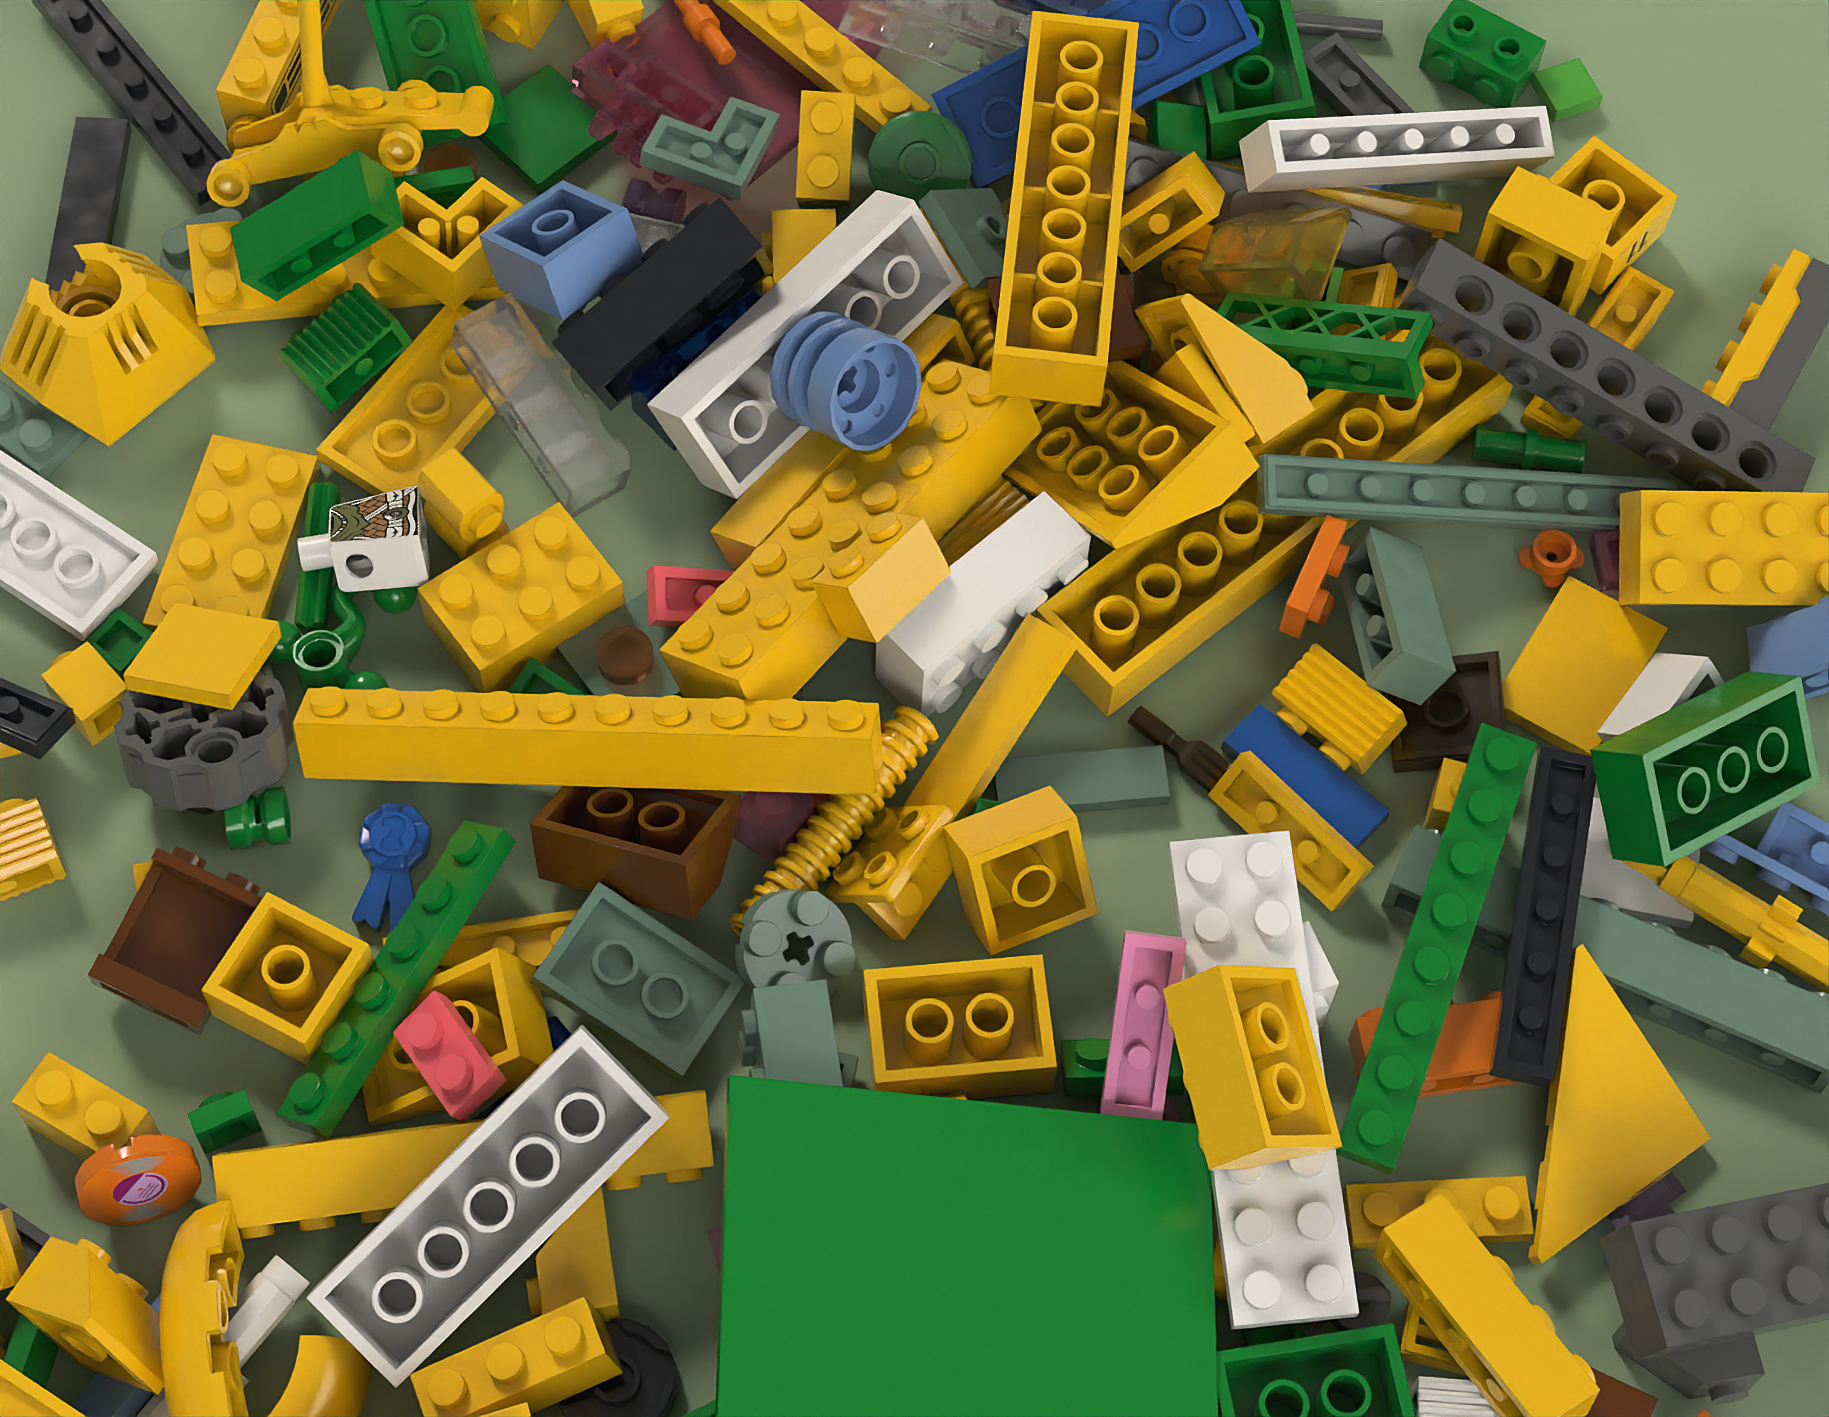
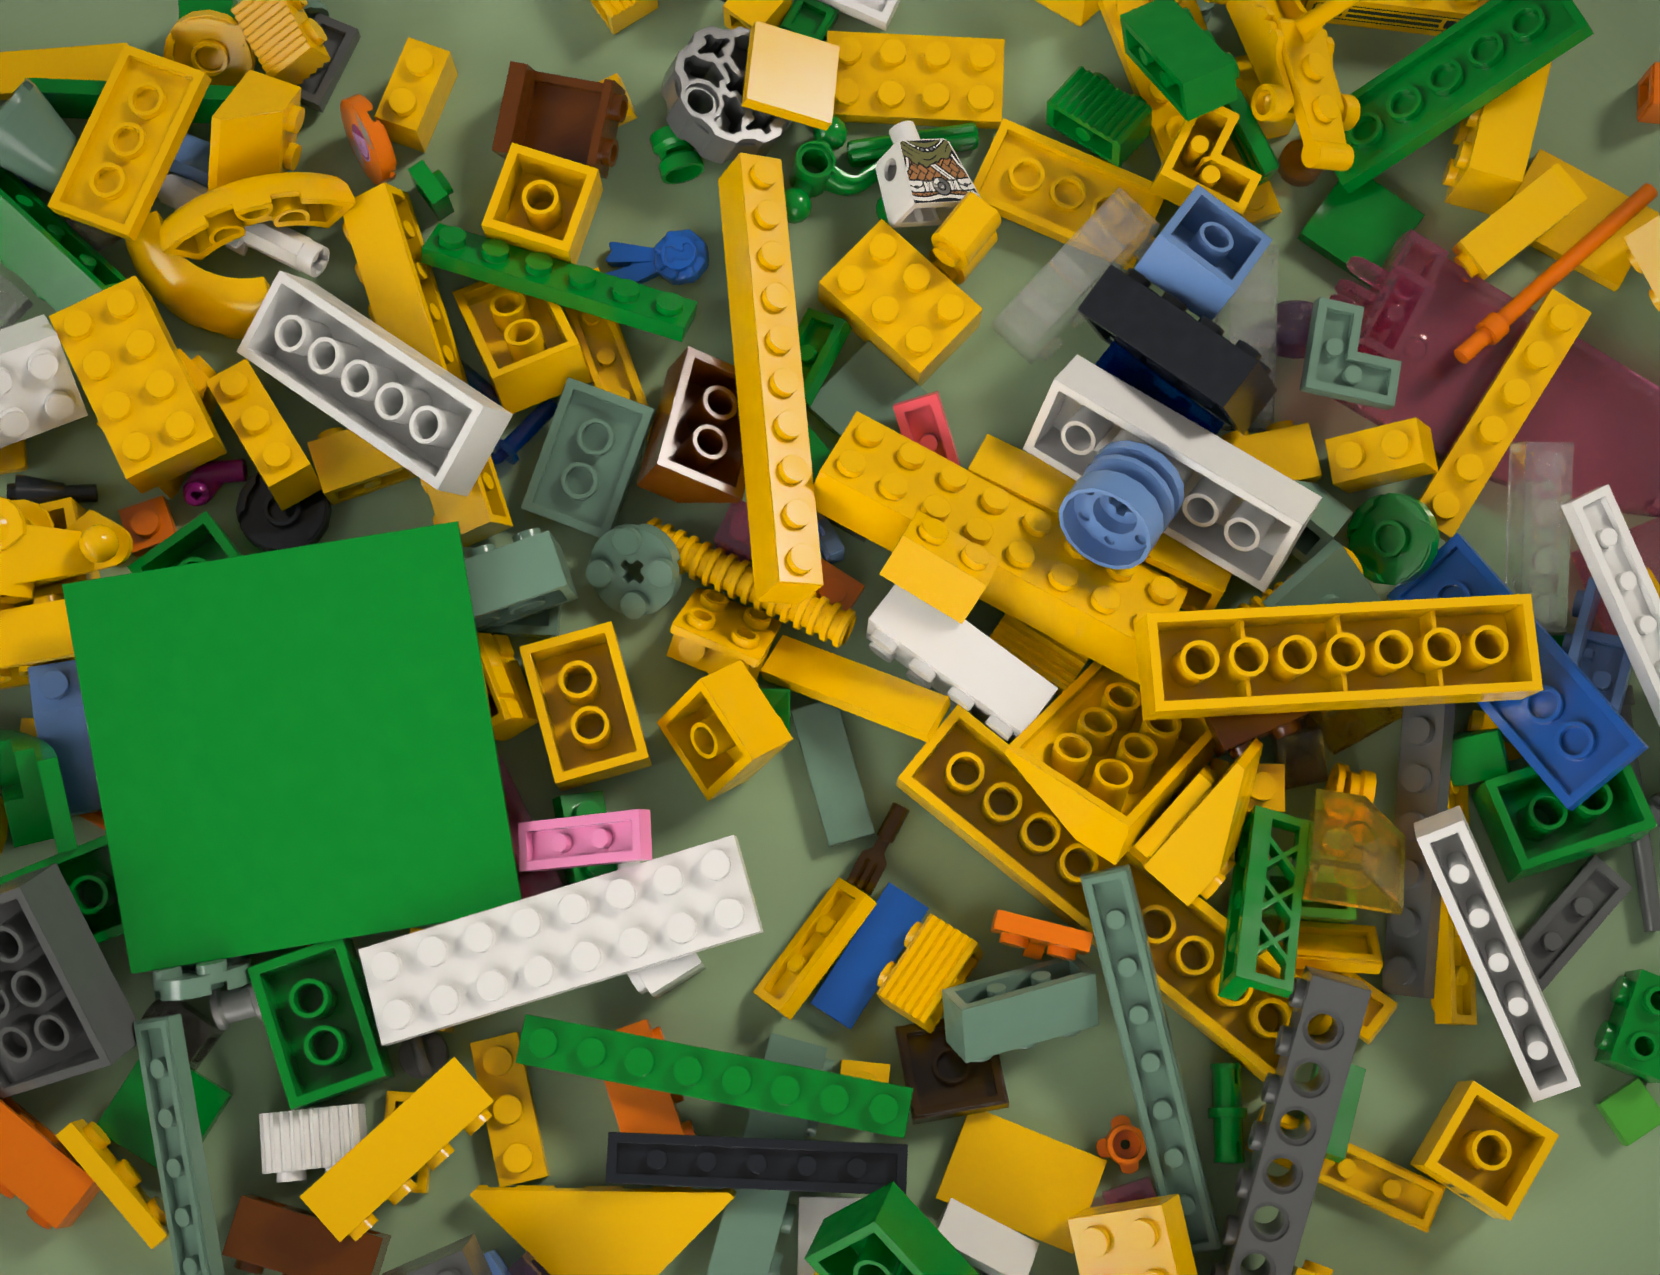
camera: 80 degrees right, 15 degrees up
coral plate [392,991,507,1122] -> none
clear orange tile [596,626,654,686] -> none
yellow brick [1118,151,1225,273] -> none
yellow slope [1163,965,1342,1170] -> none
yellow brick [1474,166,1616,317] -> none

